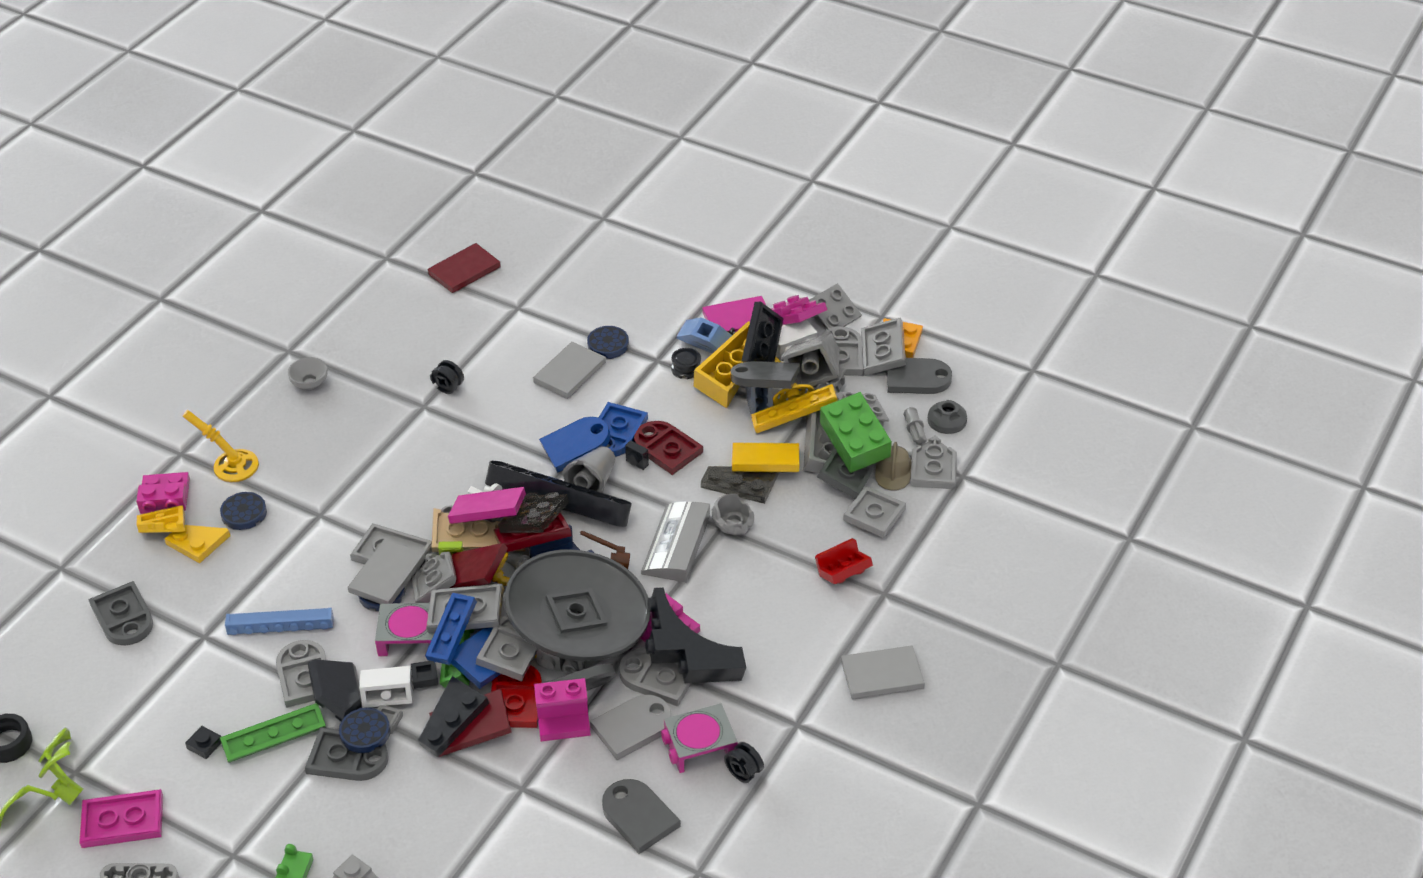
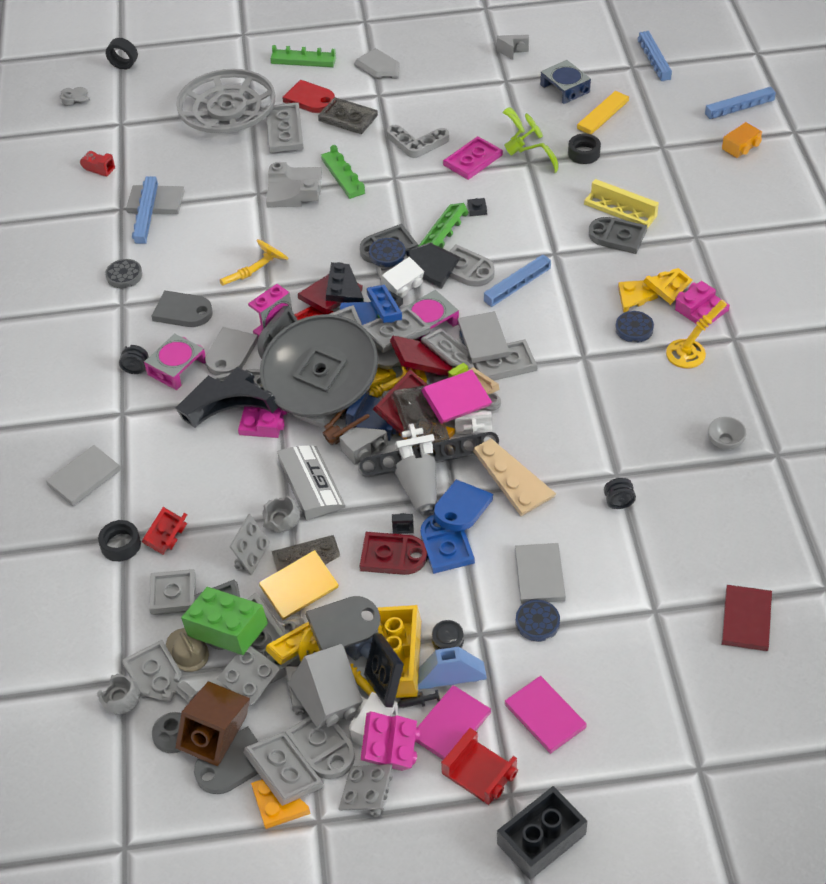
camera: 145 degrees right, 5 degrees up
none -> light grey hair [97,674,140,714]
none -> black tyre [98,520,141,562]
none -> reddish brown slope [175,681,250,766]
none -> yellow dish [220,239,289,286]
none -> light grey hinge [229,514,270,575]
none -> light grey pin [282,615,305,634]
none -> light grey slope [339,427,388,465]
none -> white hips [395,424,435,459]
none -> red panel [441,728,518,805]
none -> tan wing [473,439,556,516]
none -> black brick [497,786,588,880]
none -> dark pink tile [505,675,587,754]
none -> light yellow fence [584,179,659,228]

